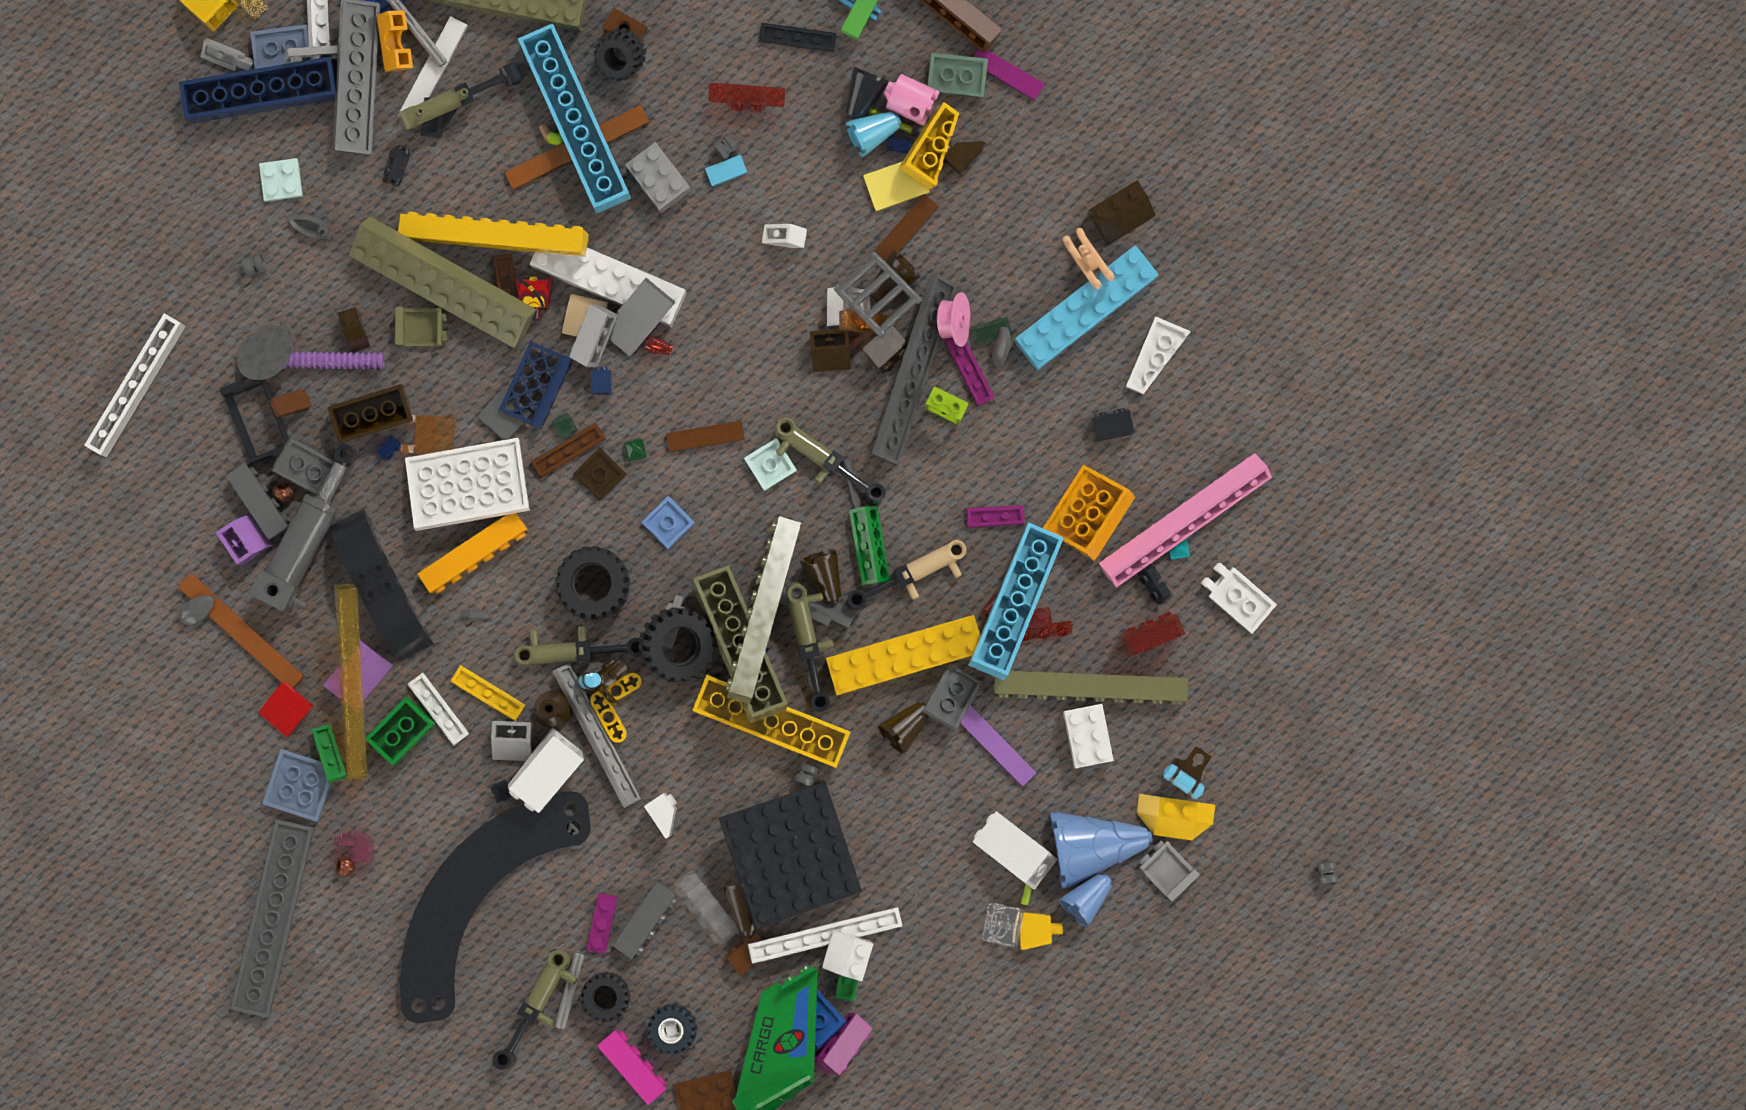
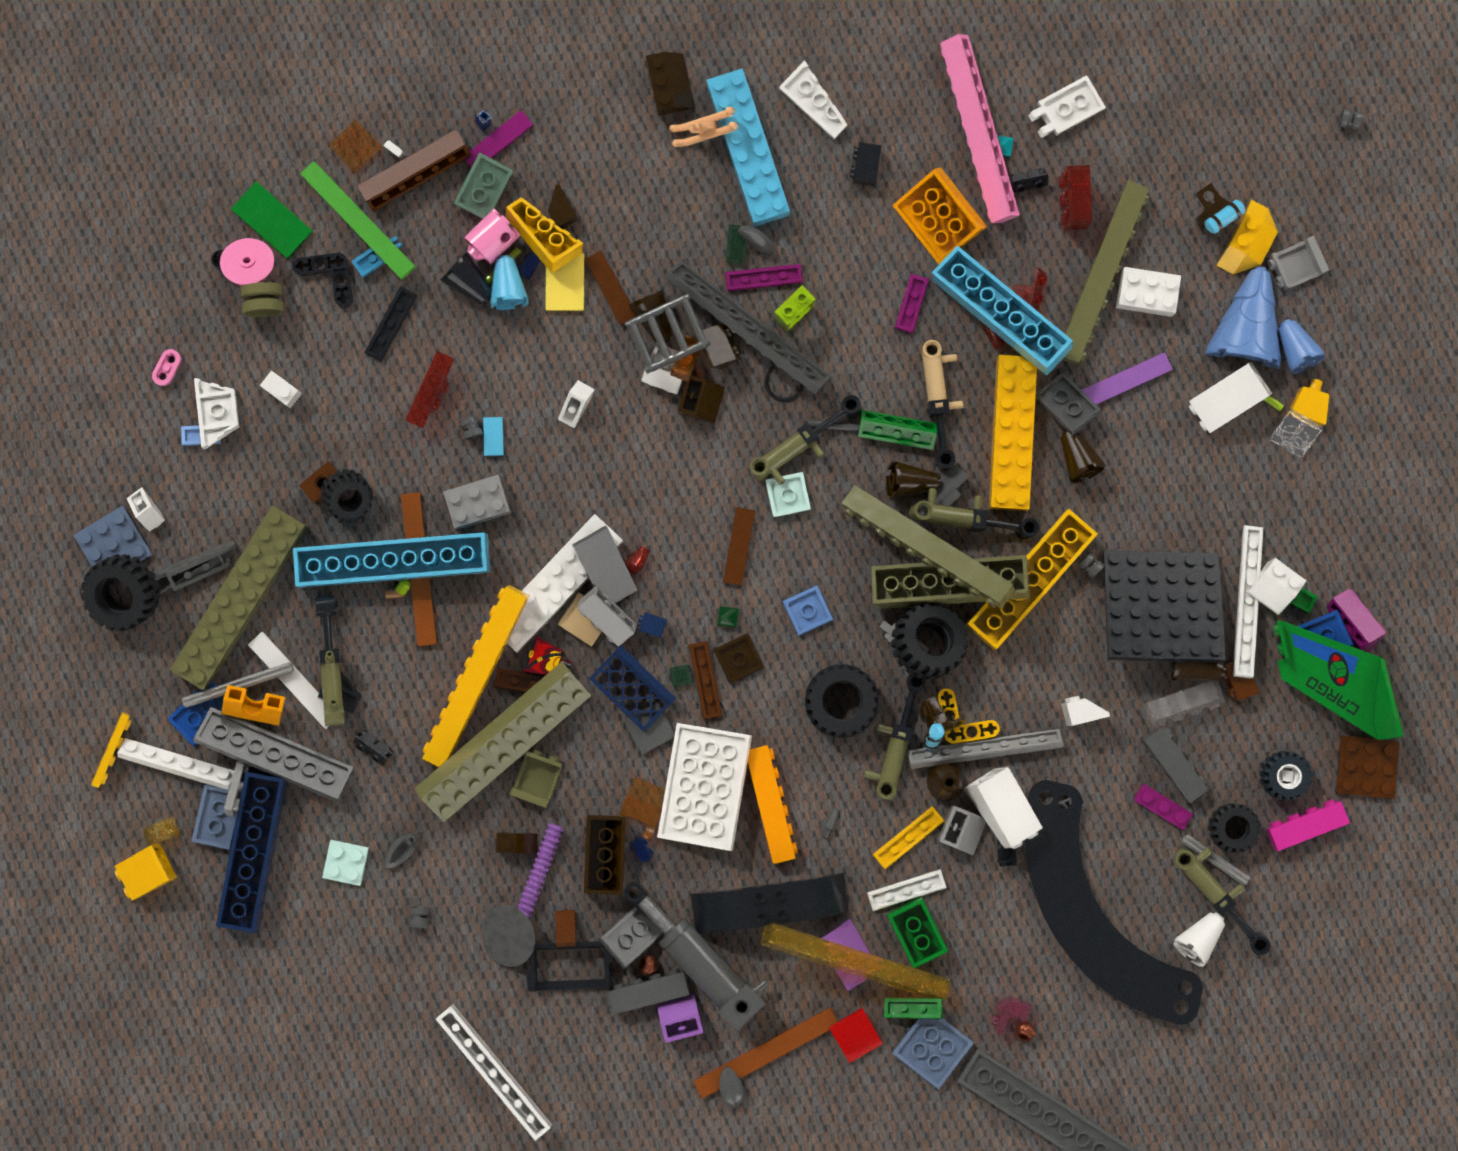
camera: 70 degrees left, 0 degrees up
light grey hinge [201,38,254,71] -> none
bright pink piece [937,293,970,346] -> none
none -> clear blue piece [474,109,492,132]
none -> black tyre [764,365,804,402]
none -> white cone [1173,912,1225,967]

